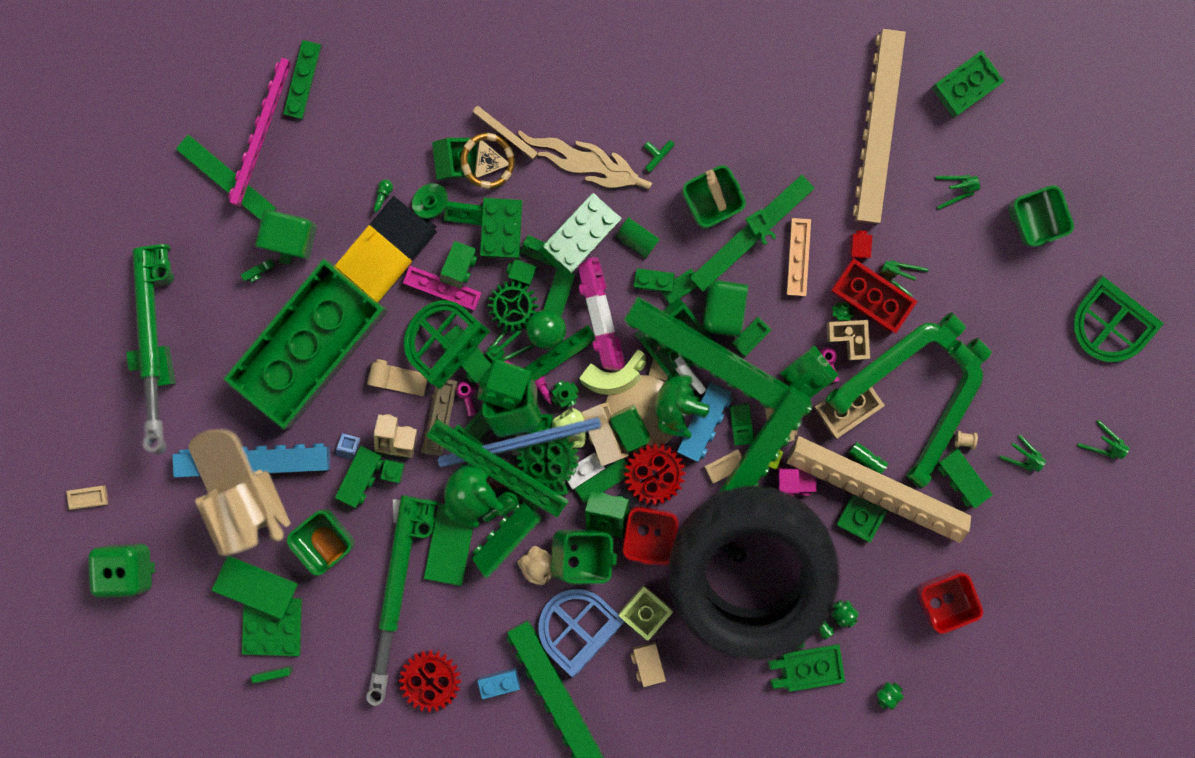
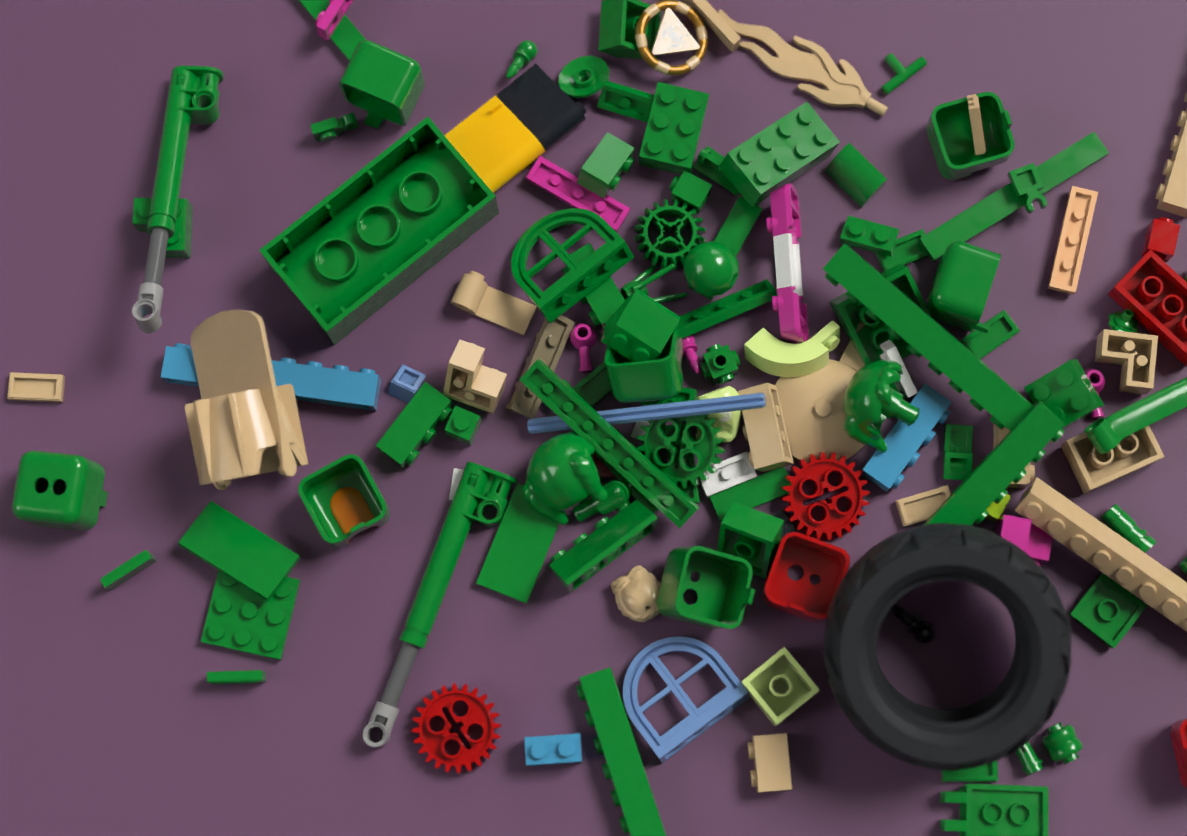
camera: 10 degrees right, 10 degrees down
green brick [610,404,651,452] -> none
none -> green tile [100,550,157,591]

